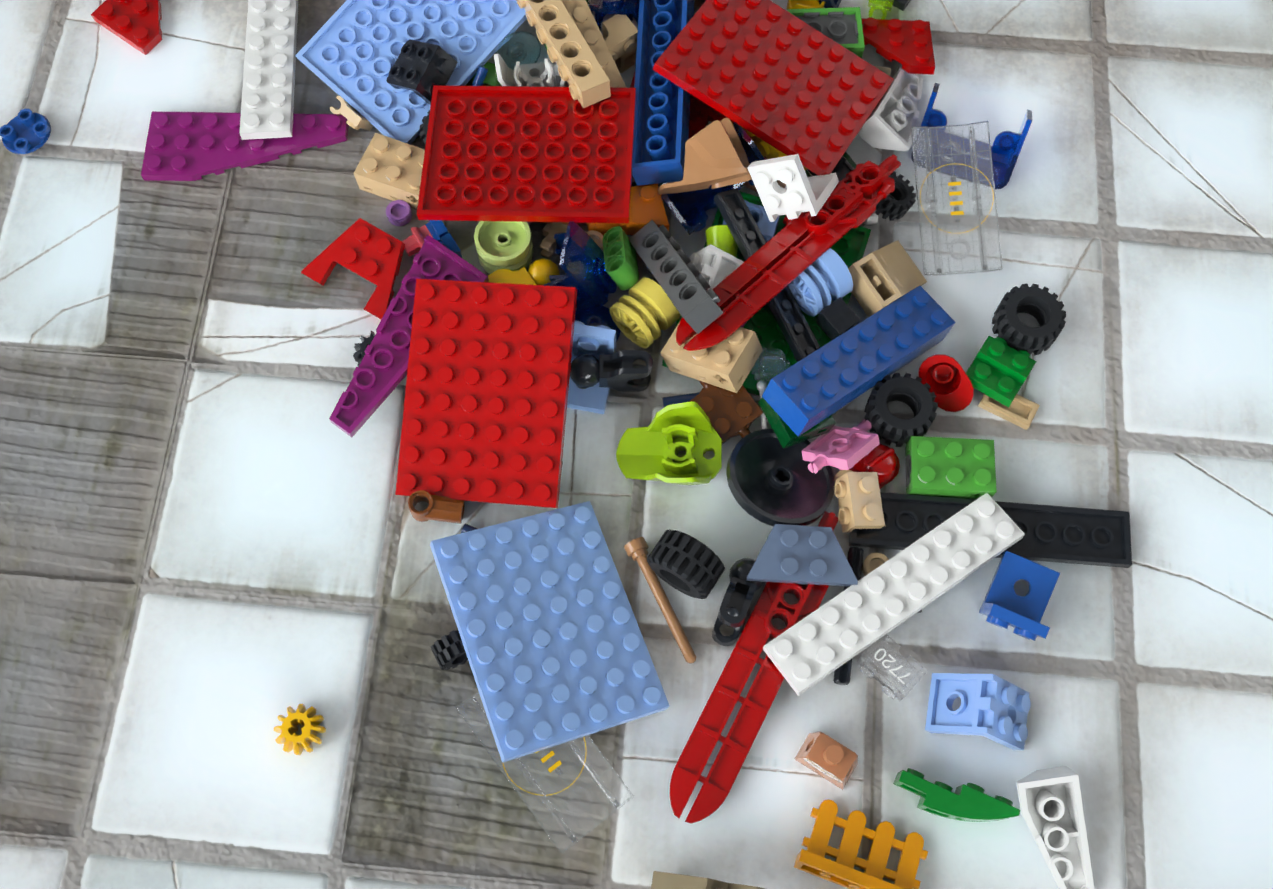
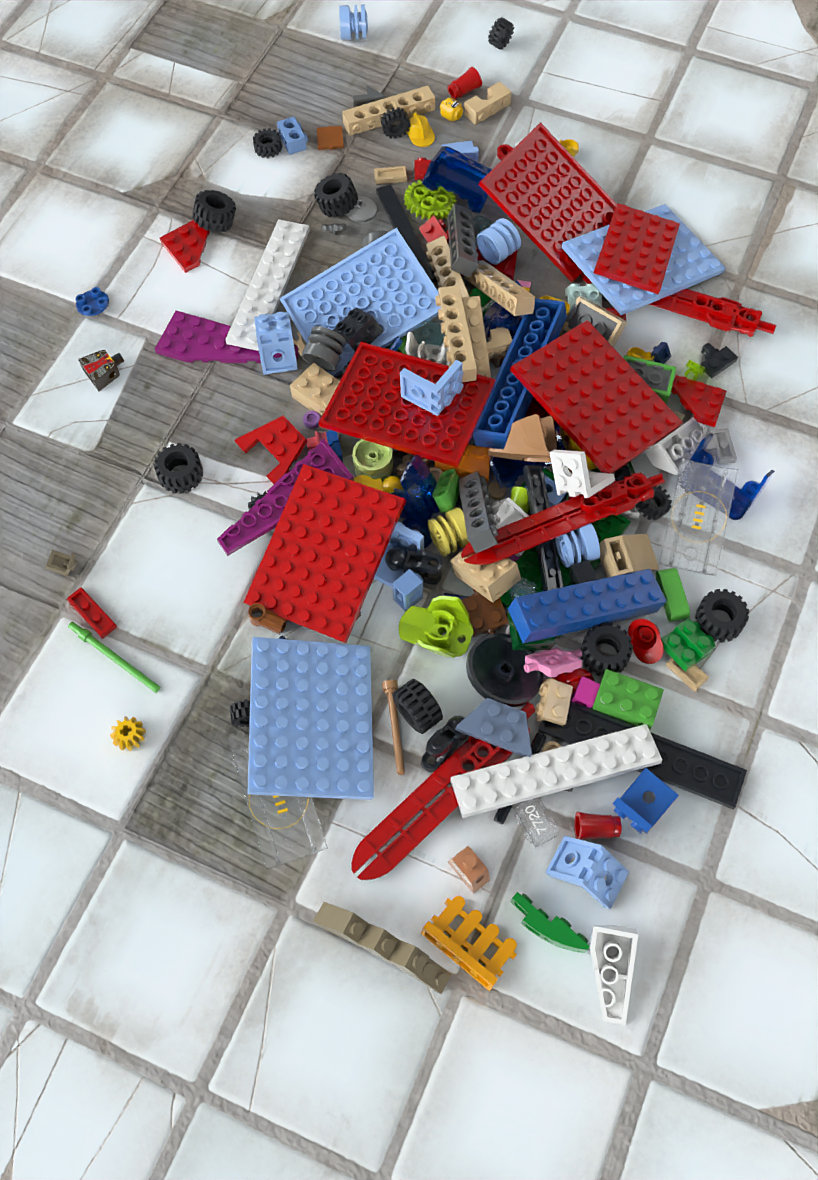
camera: 20 degrees right, 5 degrees down
none -> dark tan bracket [45,550,77,576]
none -> red tile [66,587,117,639]
none -> bright green bar [68,622,161,693]
none -> dark brown torso [78,350,124,392]
none -> black tyre [154,443,203,494]
none -> light blue bracket [254,312,298,375]
none -> dark grey wheel [301,326,346,371]
none -> medium blue brick [392,569,423,612]
none -> light blue bracket [400,360,464,416]
none -> tan tile [488,481,506,500]
none -> dark pink panel [570,677,601,708]
none -> red plant [574,811,622,840]
none -> bright green beam [655,568,690,622]
none -> light grey hinge [698,429,737,464]

